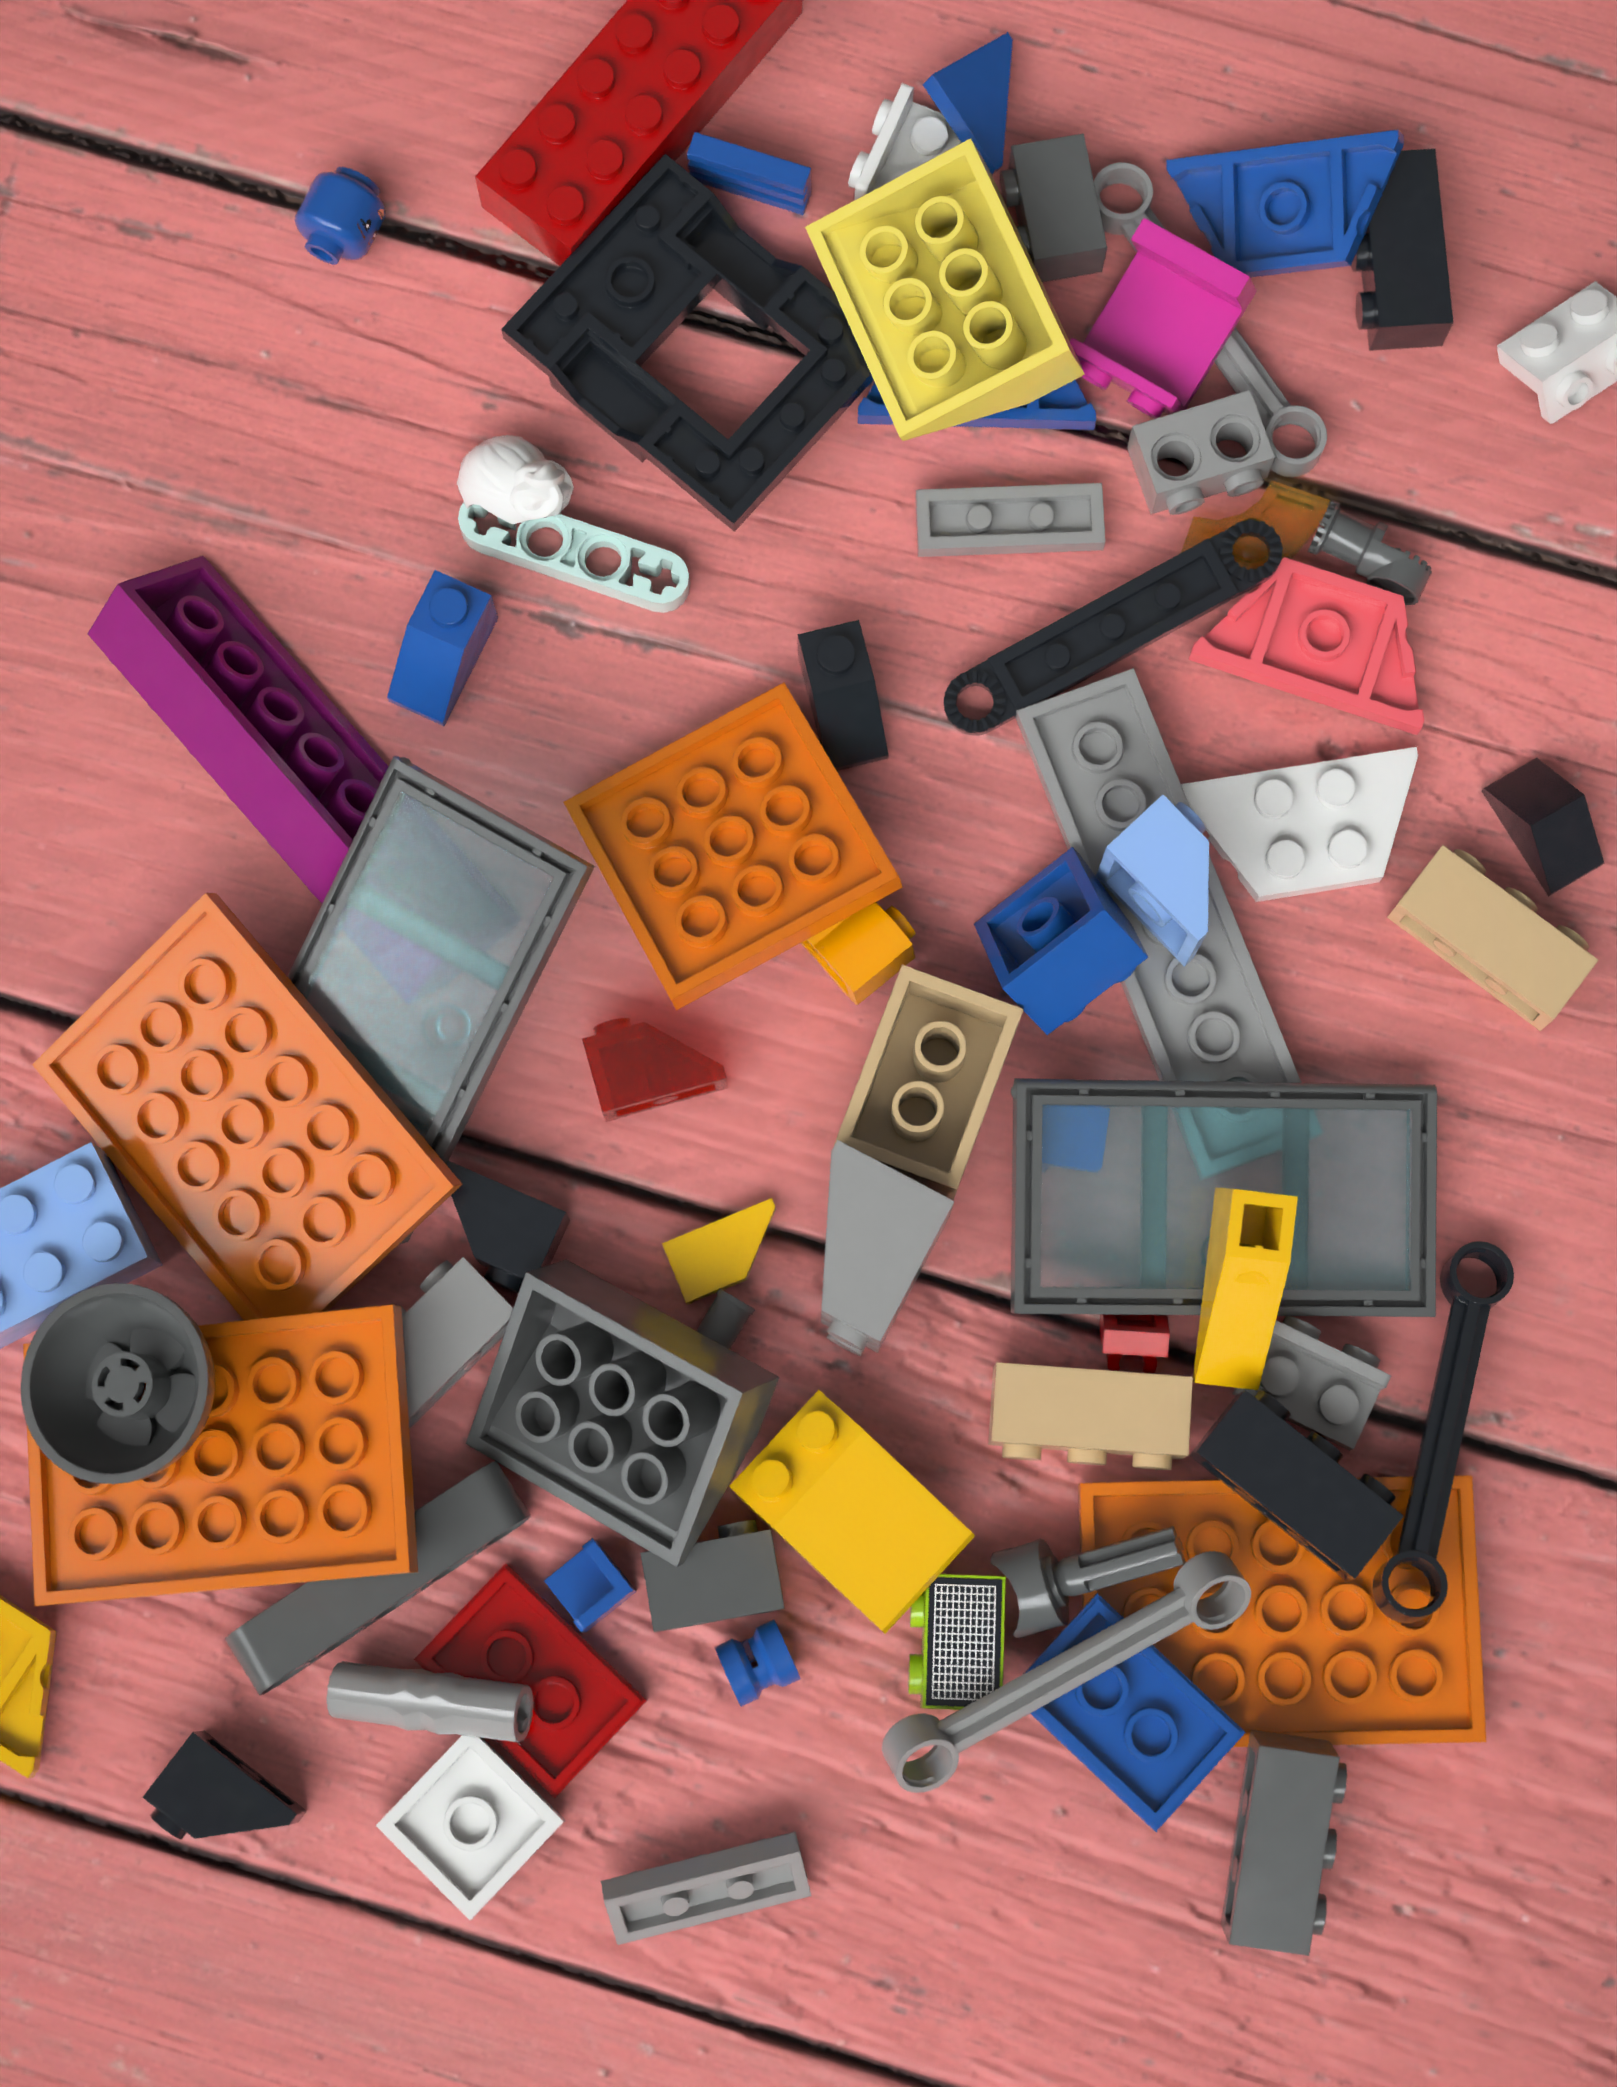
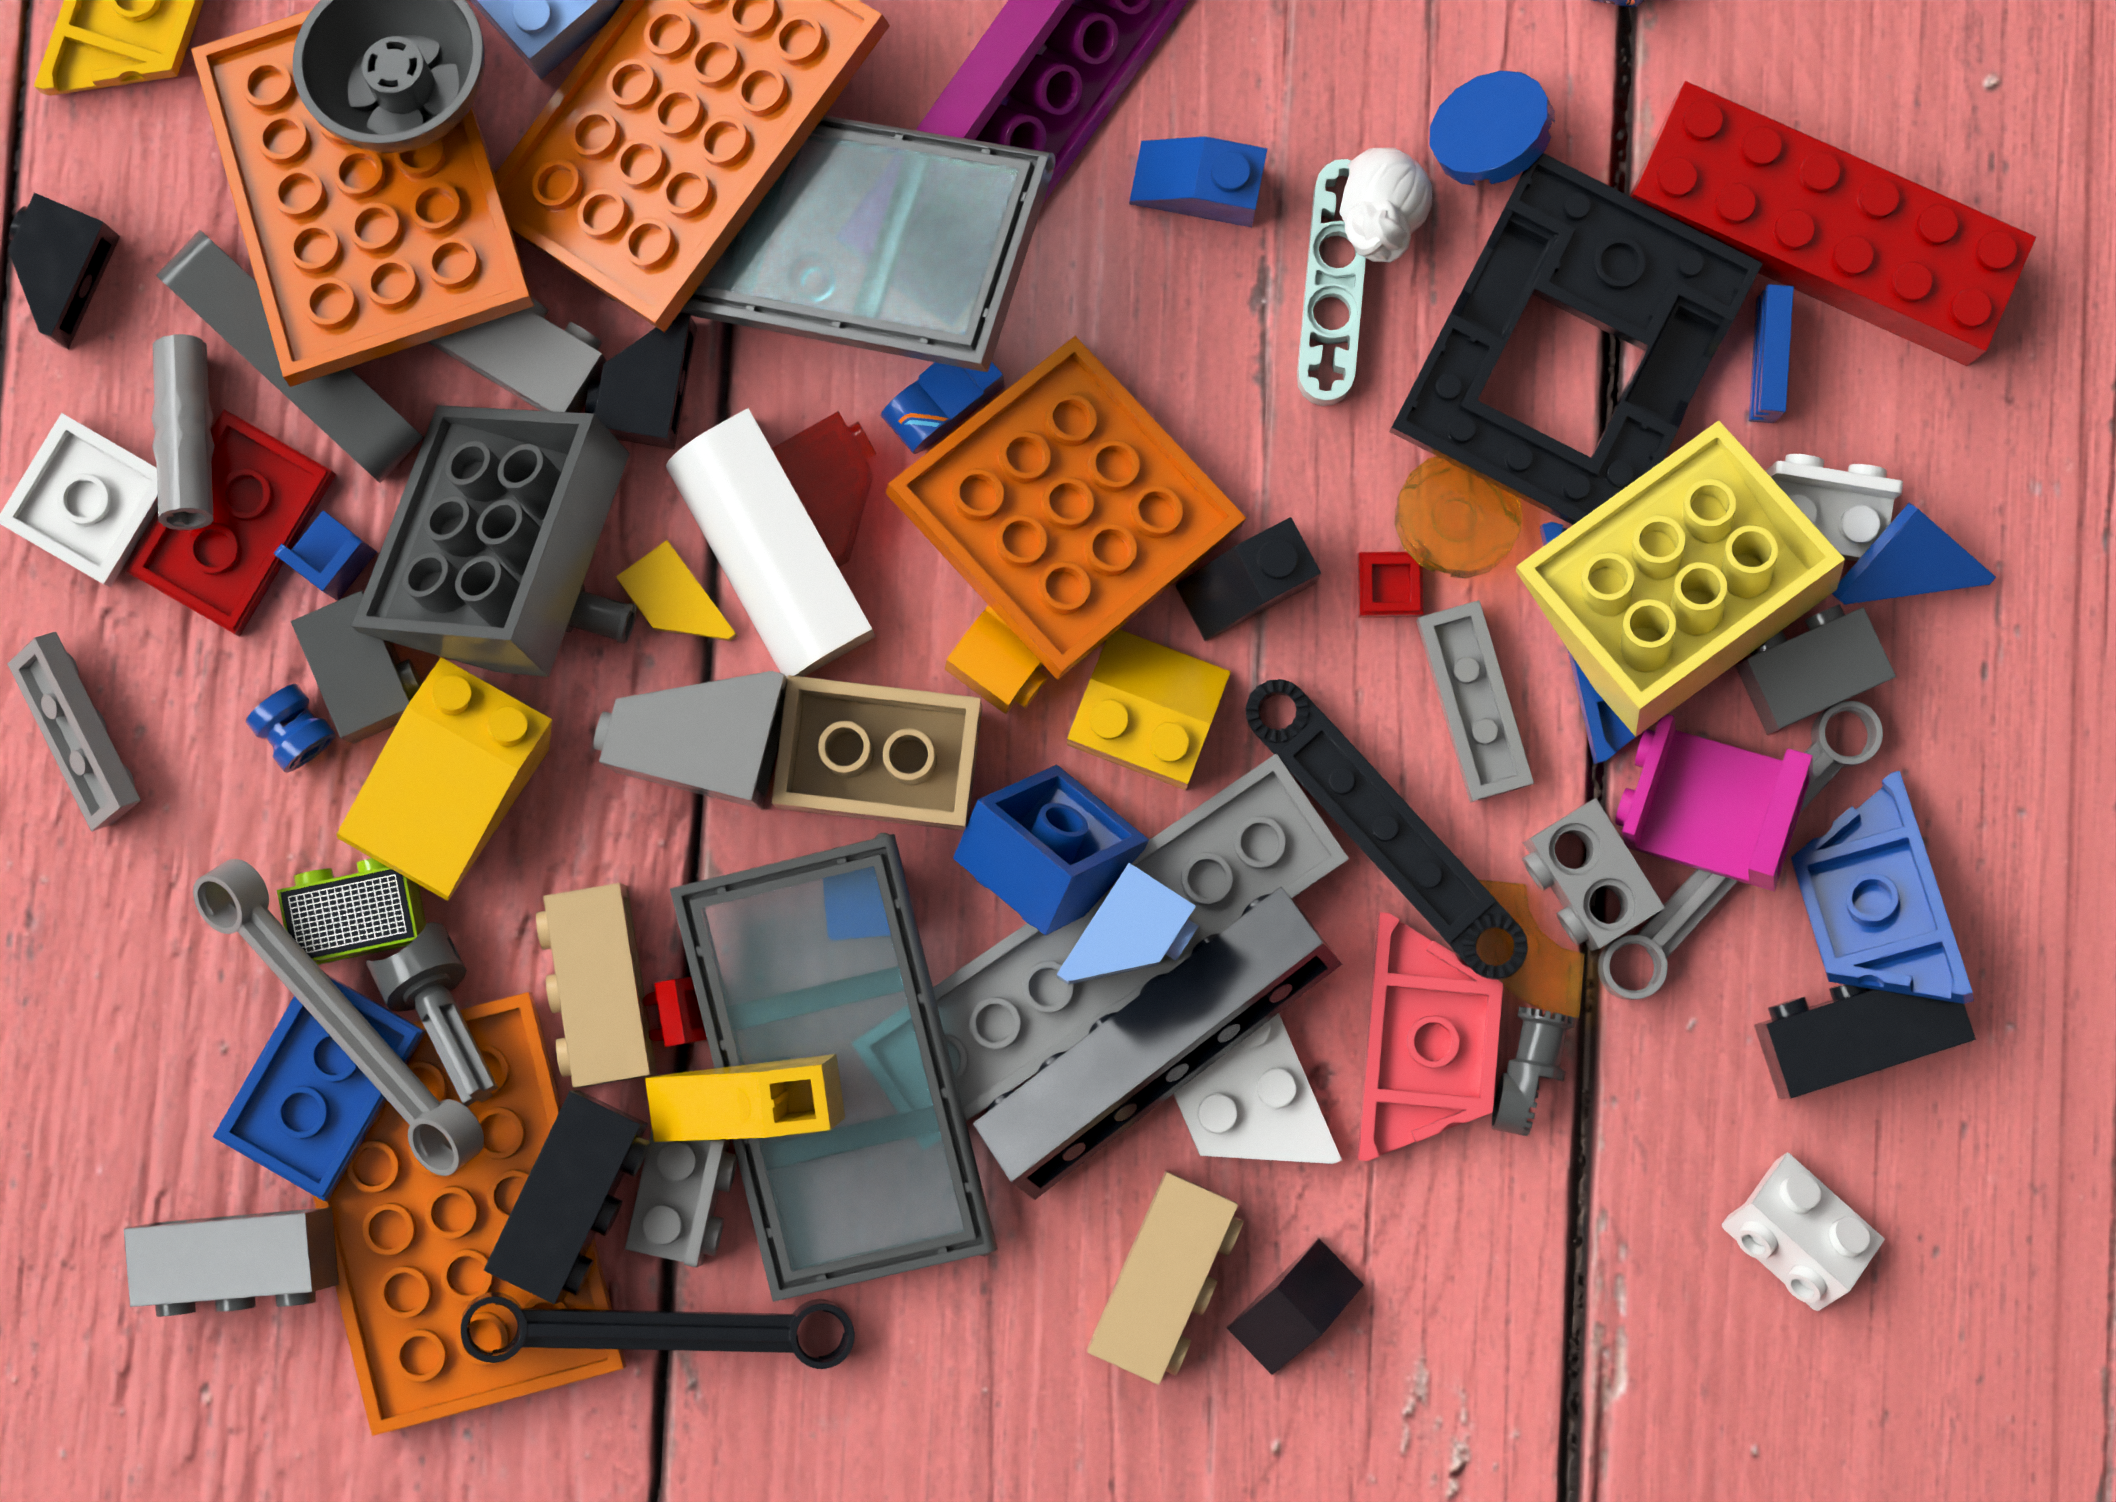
camera: 80 degrees right, 5 degrees up
none -> white brick [666,408,876,678]
none -> blue leg [880,332,1005,454]
none -> brick [973,886,1342,1200]
none -> yellow slope [1067,629,1231,790]
none -> red tile [1357,551,1424,618]
none -> clear yellow tile [1394,456,1522,579]
none -> blue tile [1429,71,1555,186]

